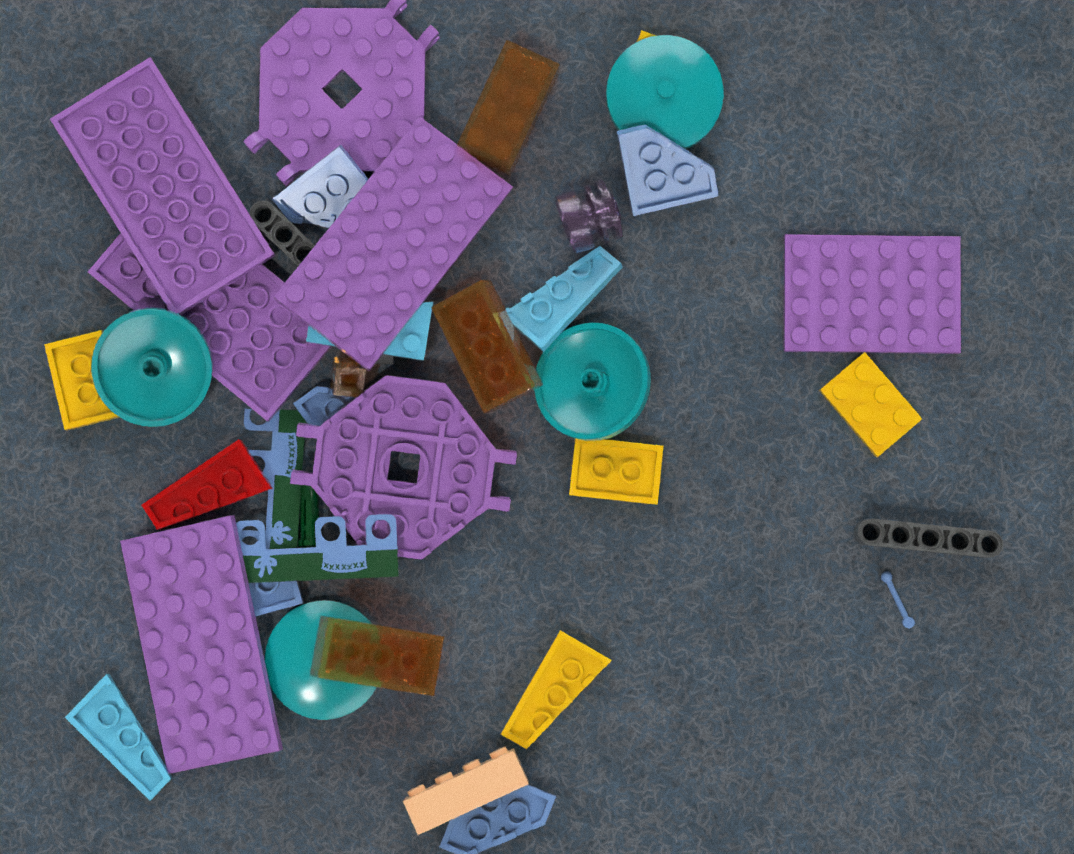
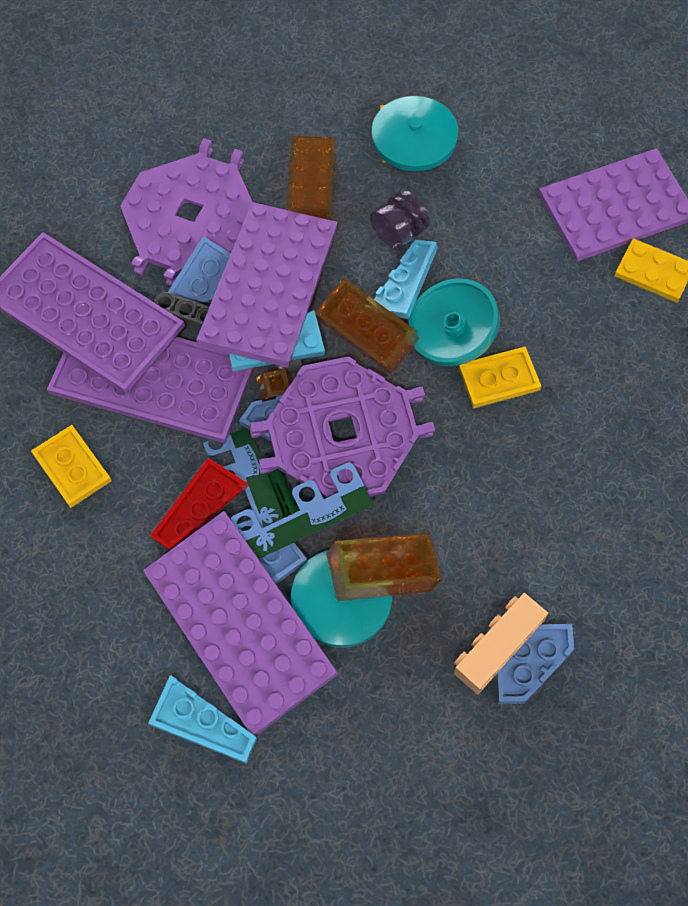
camera: 20 degrees left, 20 degrees down
teal dish [91,308,213,427] -> none
yellow wing [501,630,612,749] -> none
medium blue plate [616,125,718,216] -> none

